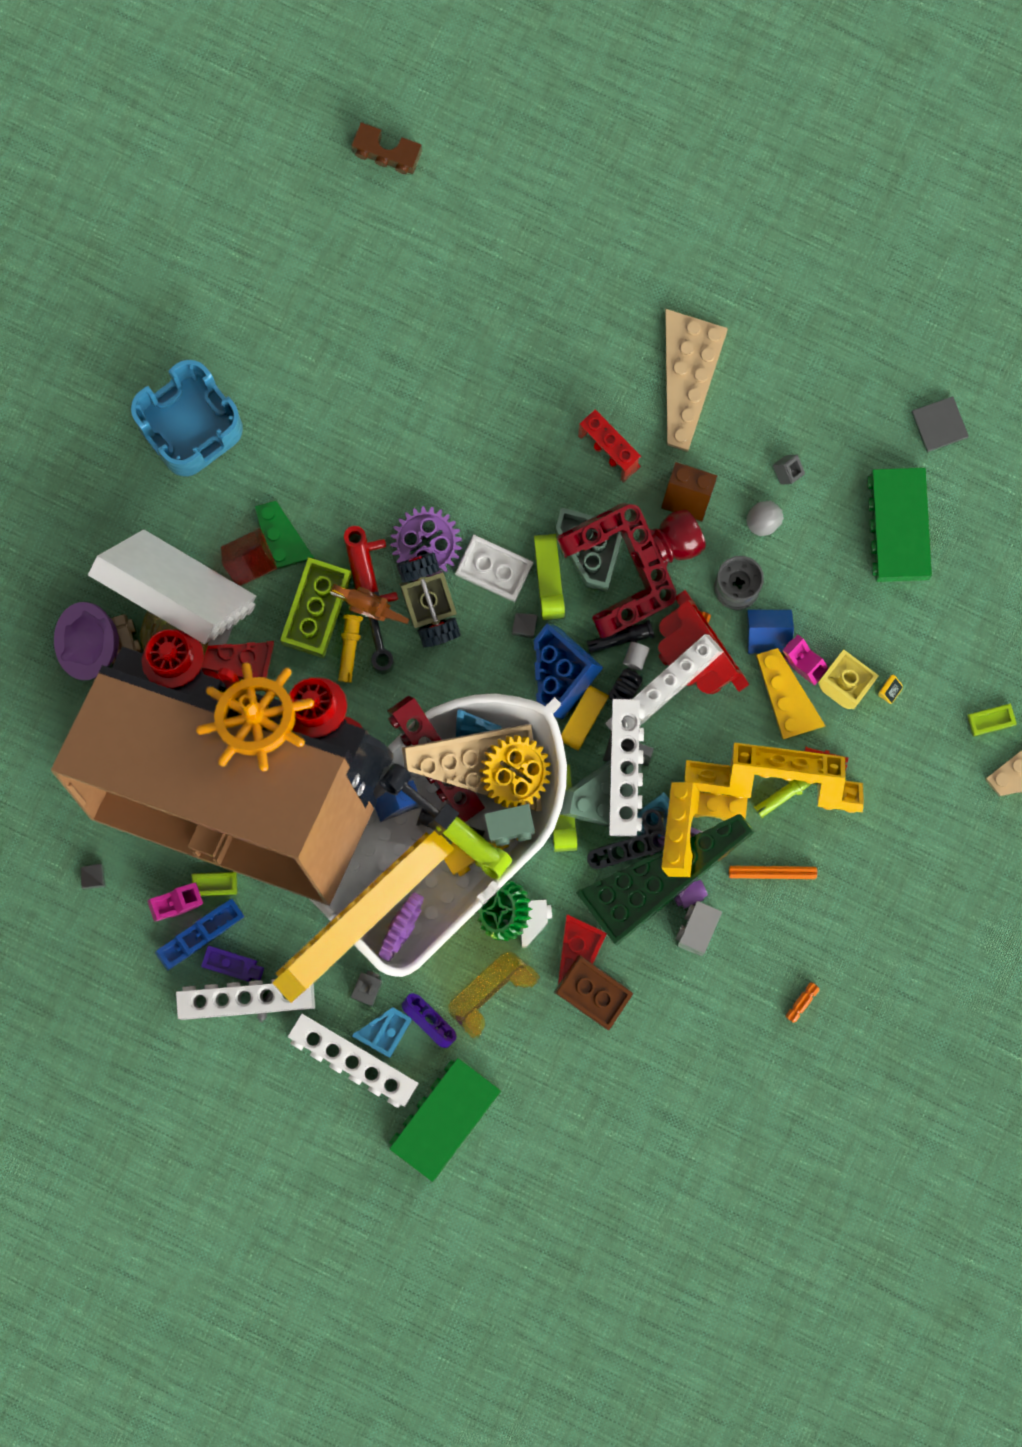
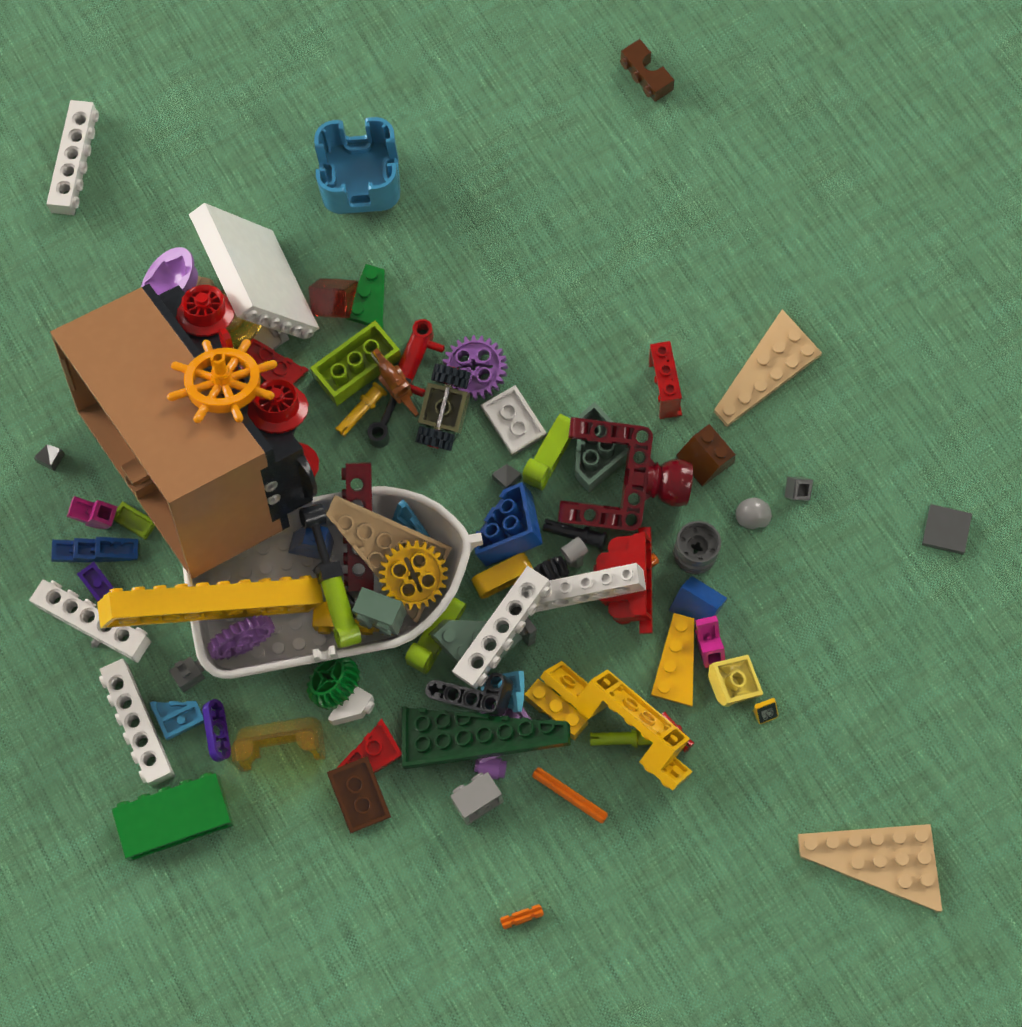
camera: 40 degrees right, 10 degrees down
yellow arch [662,782,700,877] -> none
green brick [867,468,932,582] -> none
lime tile [967,703,1017,737] -> none

